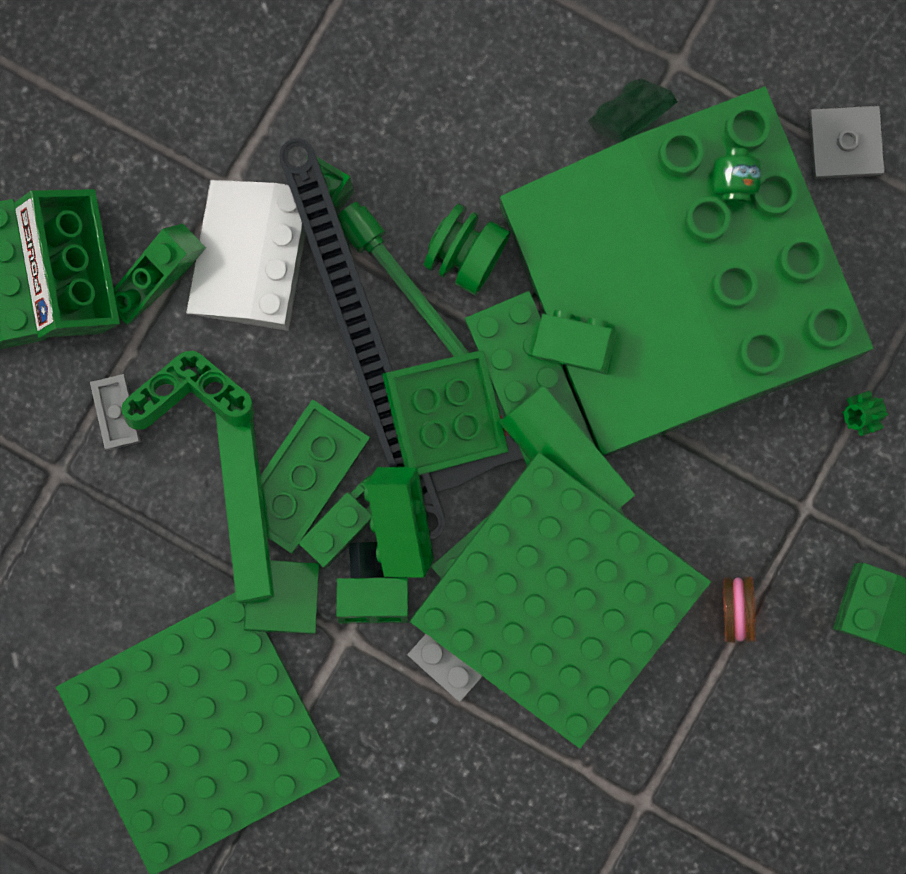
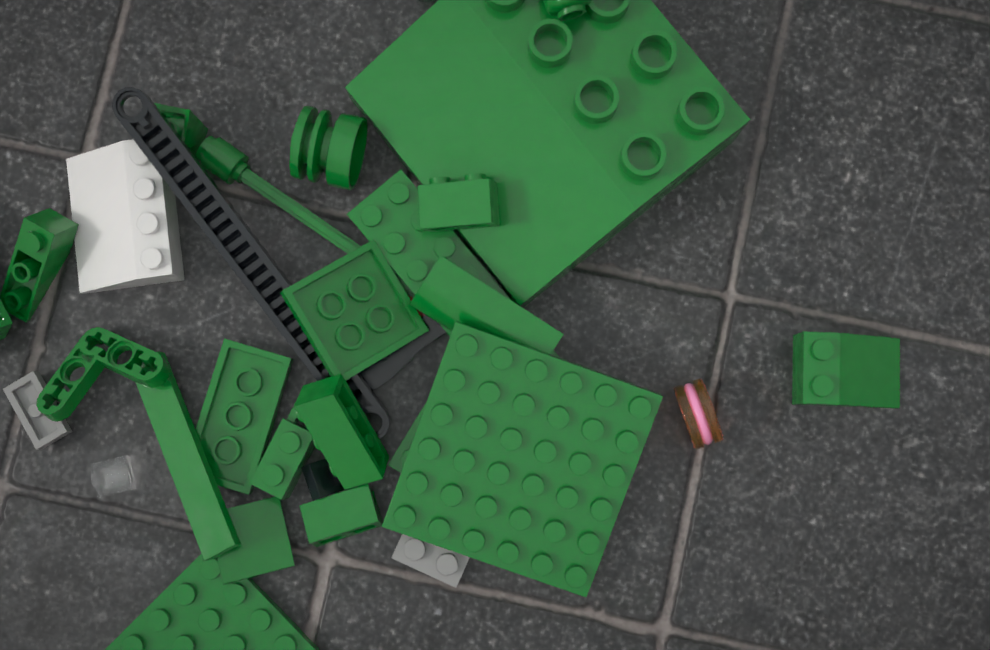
camera: 15 degrees left, 0 degrees up
green gear [842,391,889,436] -> none
none -> clear tile [90,455,137,499]

